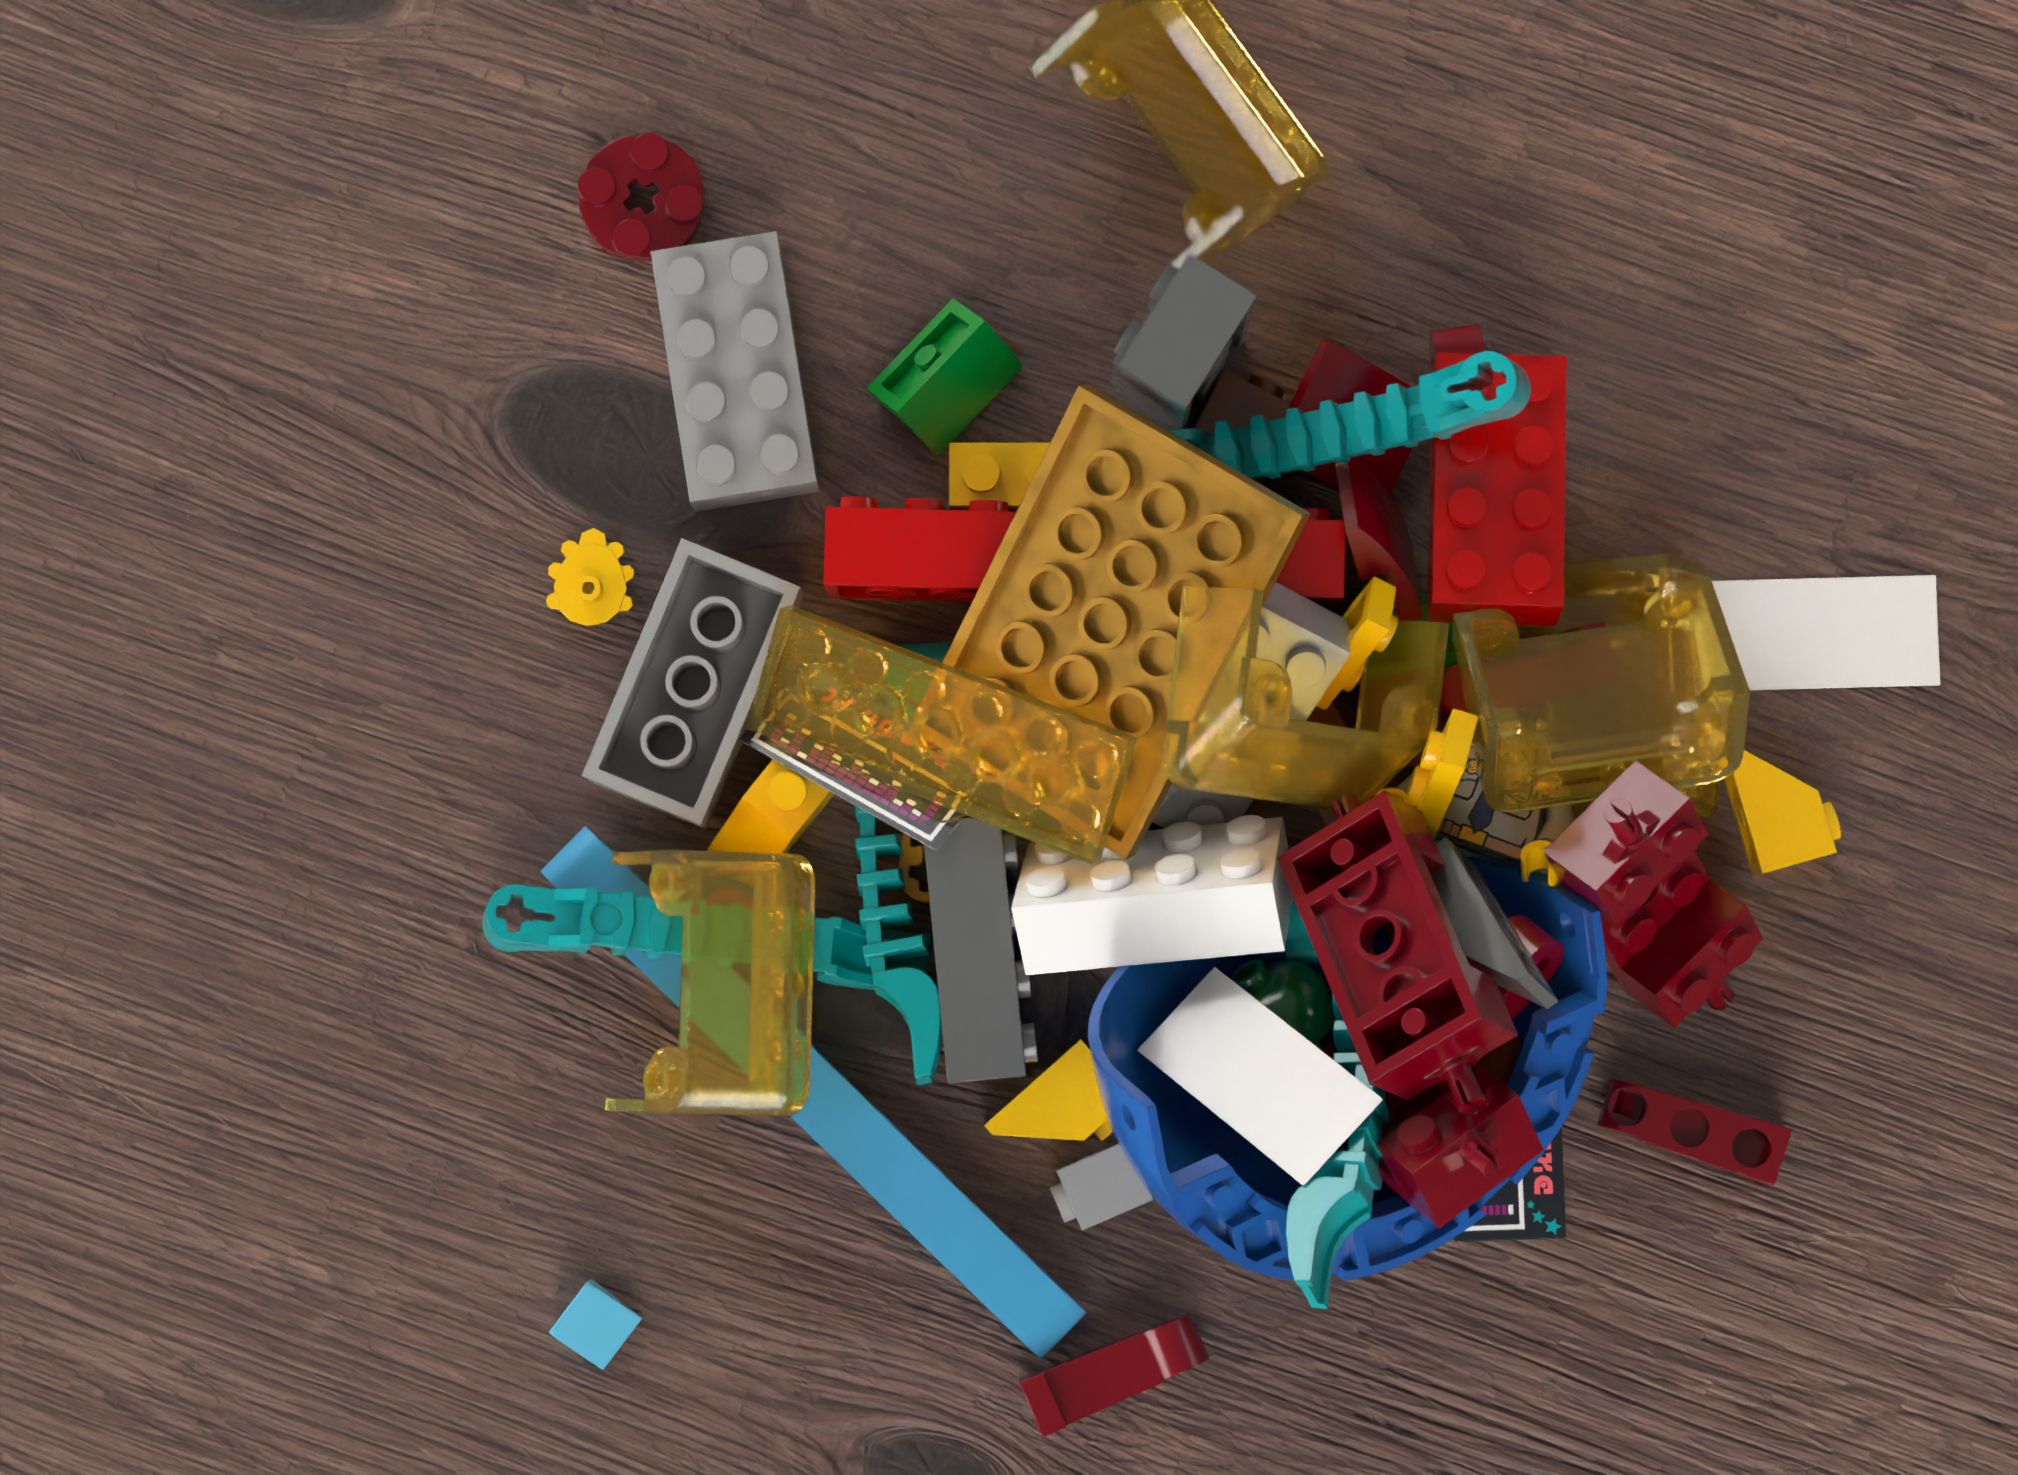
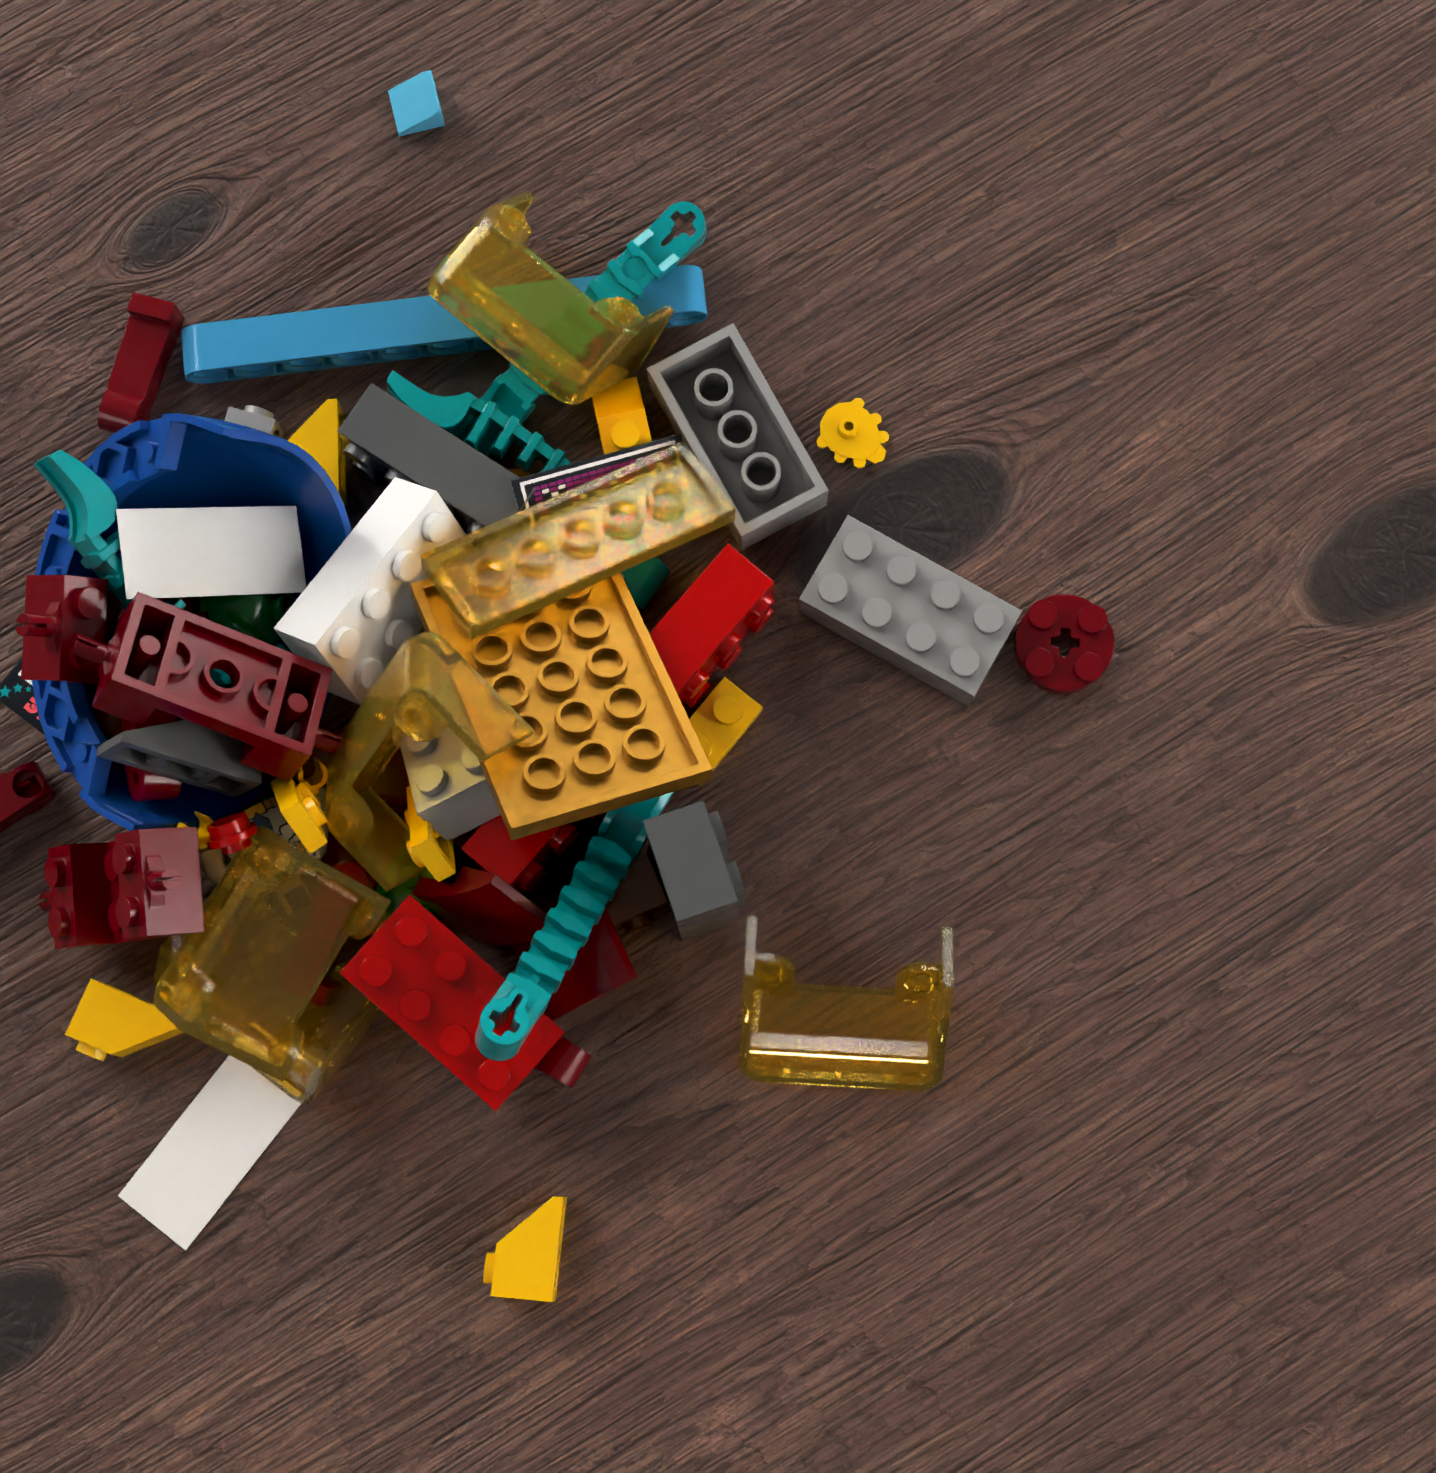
camera: 130 degrees right, 5 degrees down
green panel [866,298,1022,455] -> none
none -> red plate [206,812,258,855]
none -> yellow slope [483,1196,567,1302]

